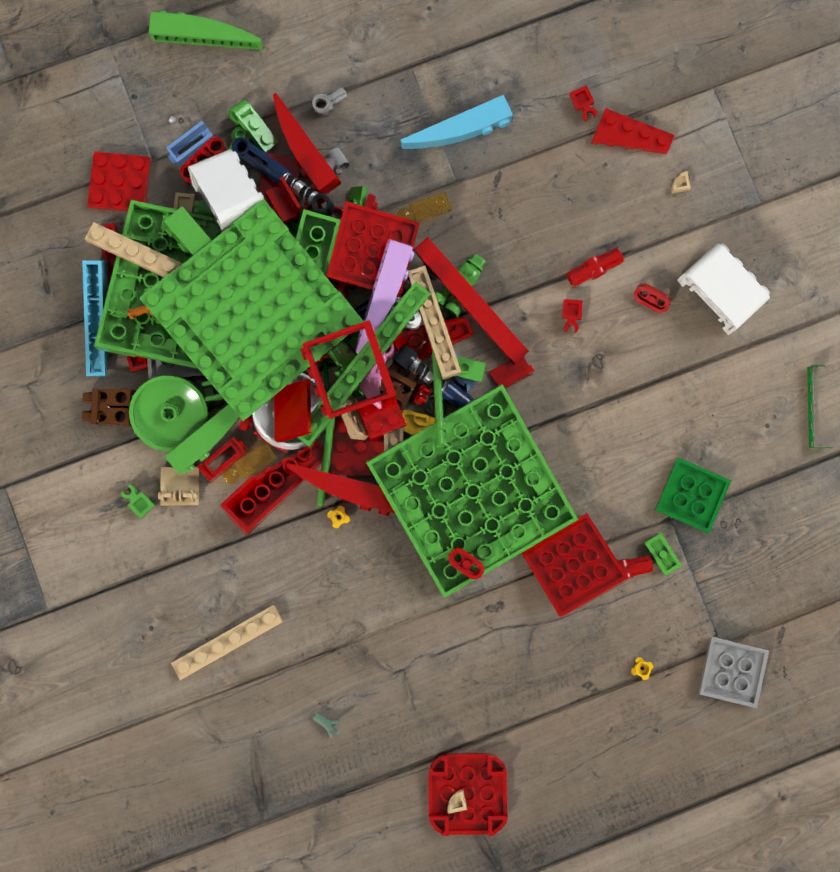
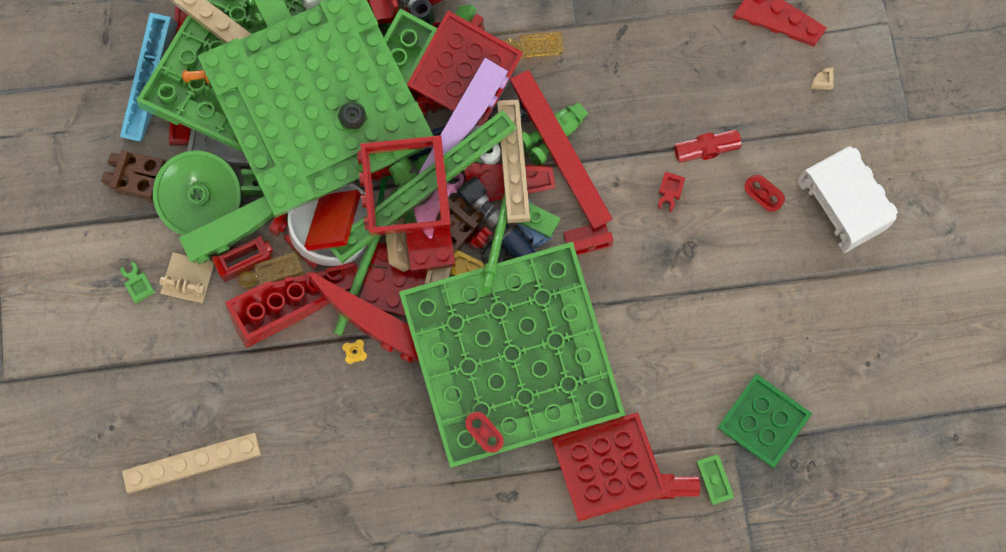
camera: 15 degrees right, 10 degrees down
green piece [807,365,832,449] -> none
none -> pearl dark grey plate [338,102,367,129]

